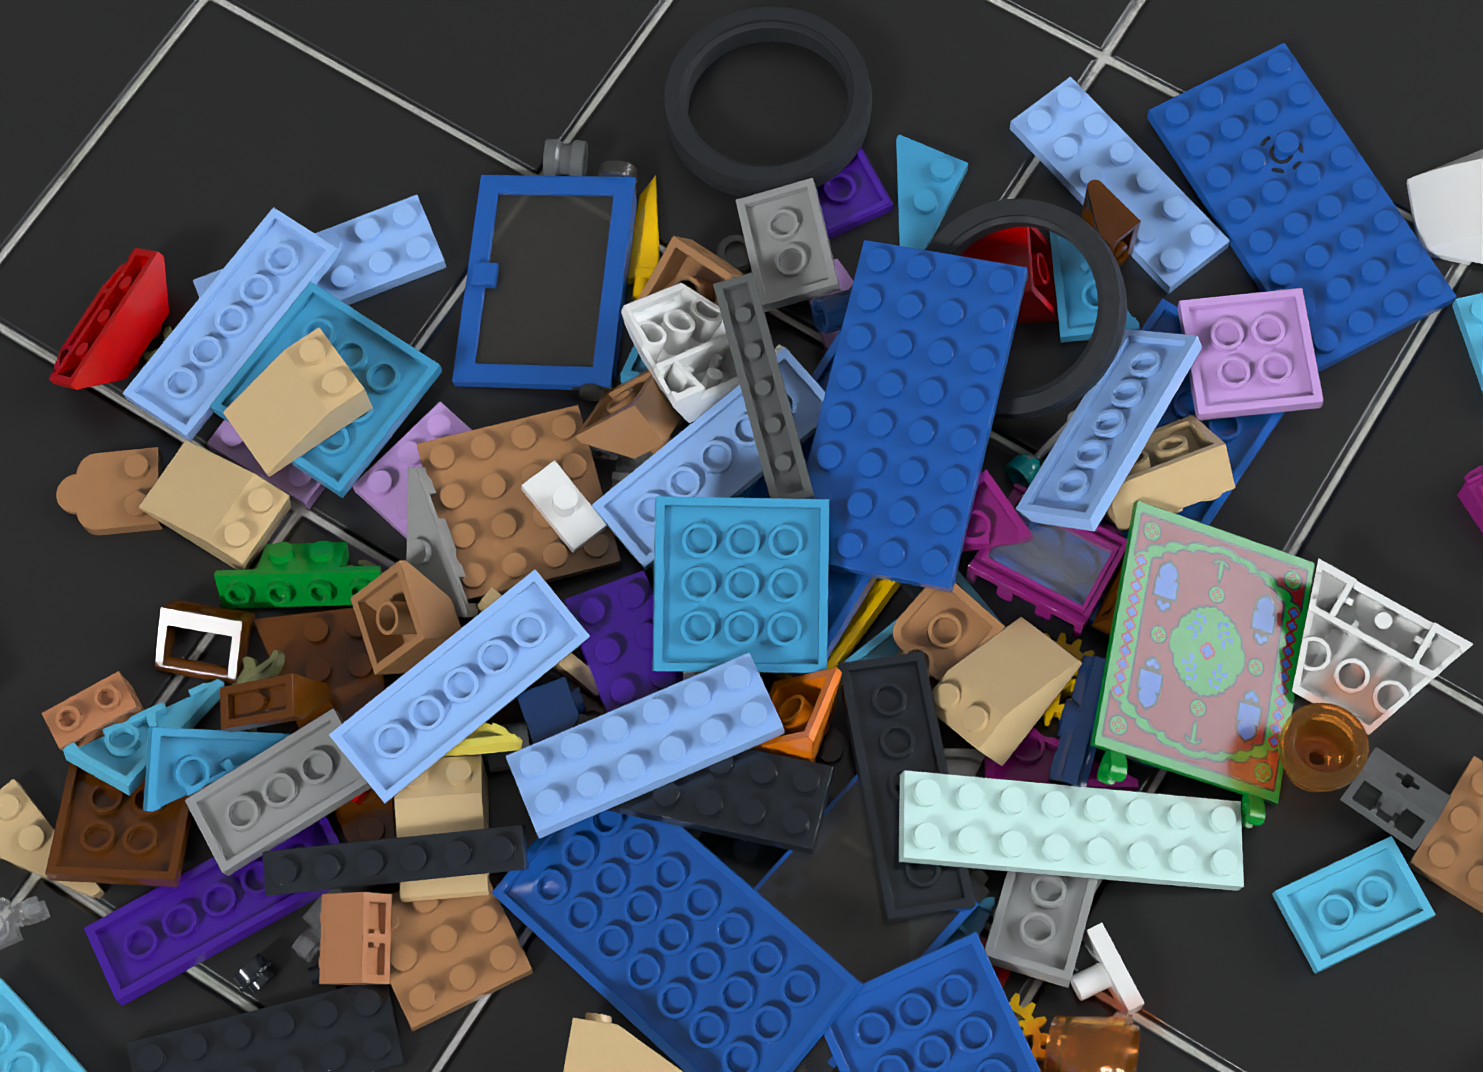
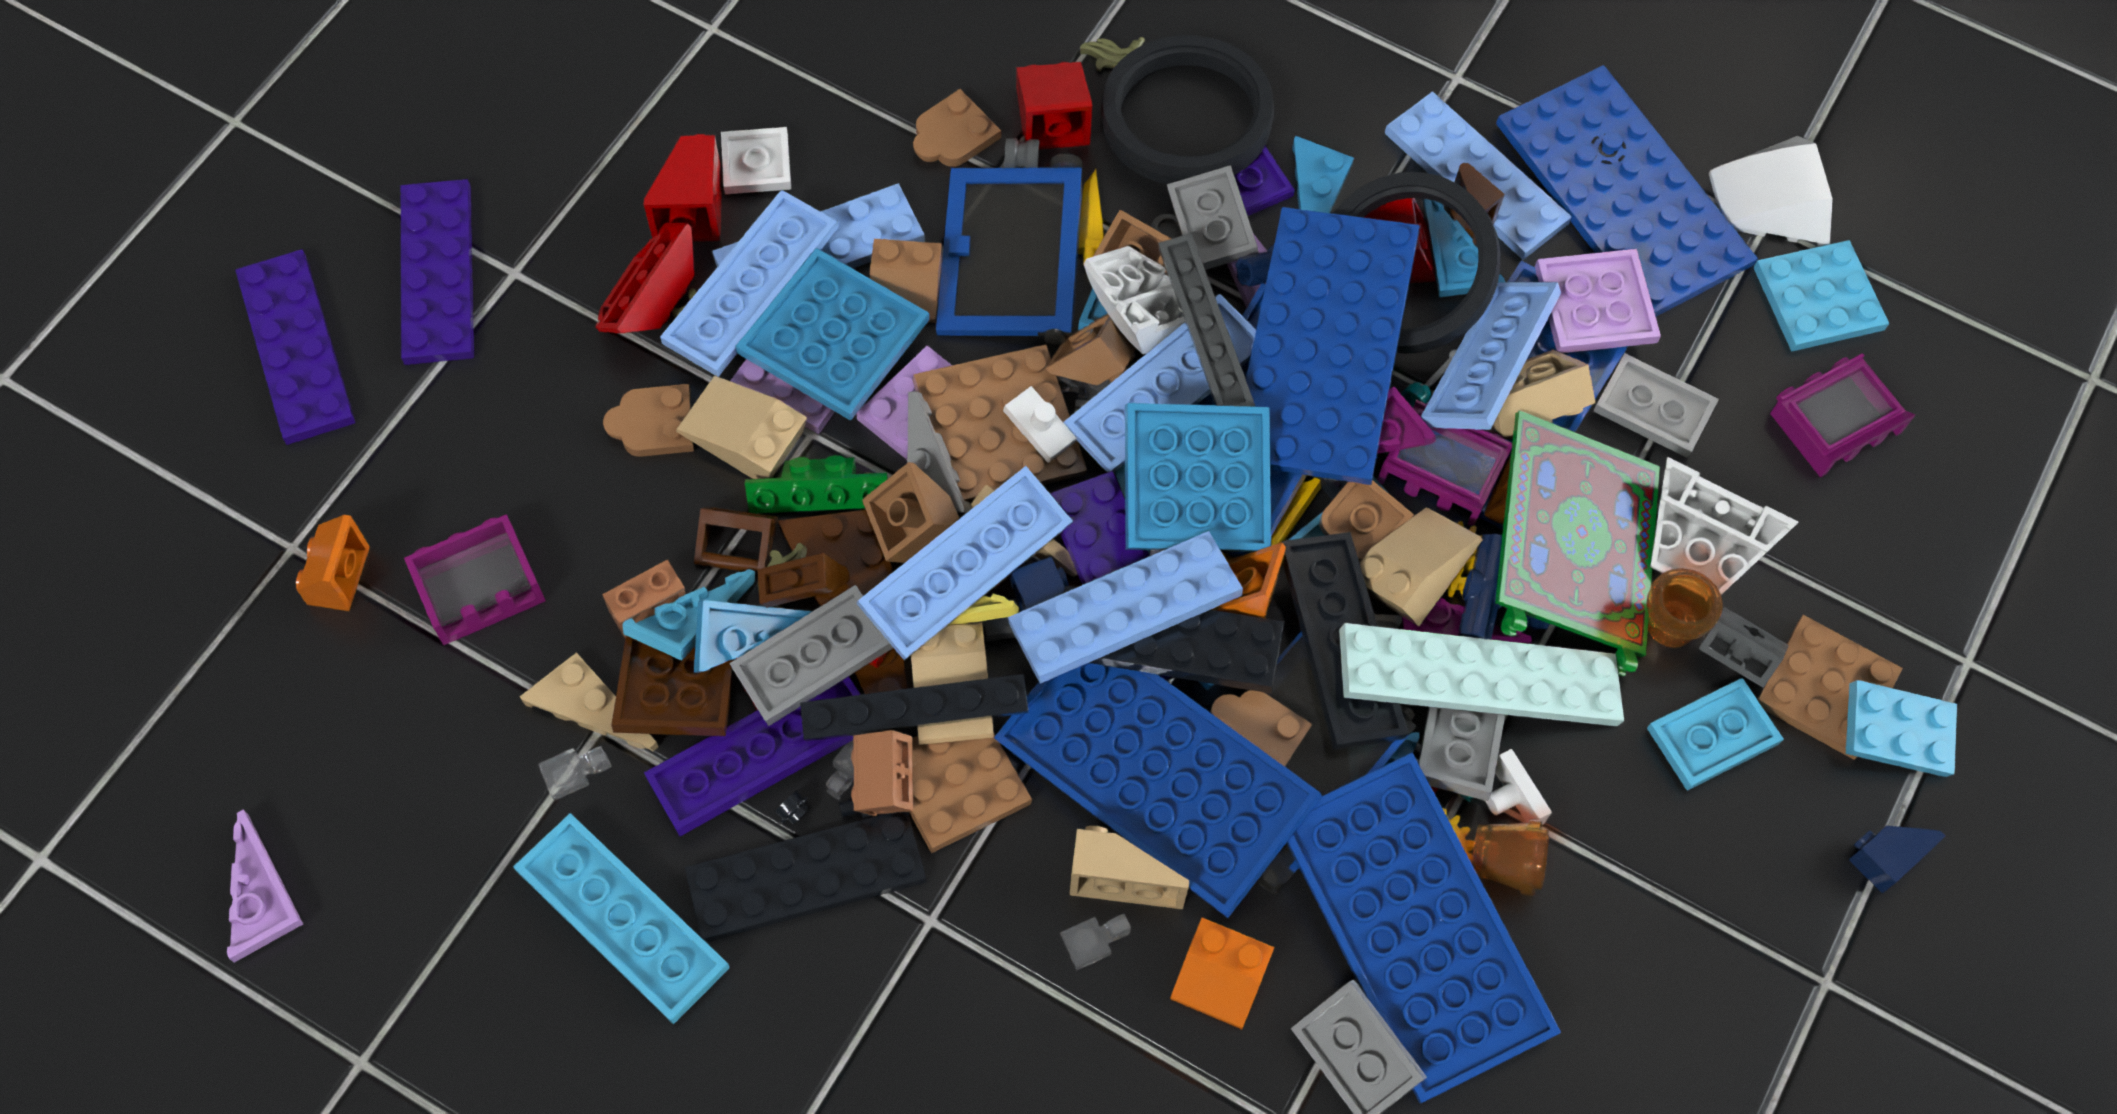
camera: 10 degrees left, 5 degrees down
tan slope [223,328,373,477] -> none
none -> red slope [644,134,723,241]
none -> white plate [721,127,791,194]
none -> medium nougat slope [870,238,942,323]
none -> medium nougat plate [913,89,1001,167]
none -> red slope [1016,62,1092,150]
none -> olive piece [1080,37,1145,72]
none -> medium nougat plate [1211,690,1312,766]
none -> light grey plate [1594,353,1719,458]

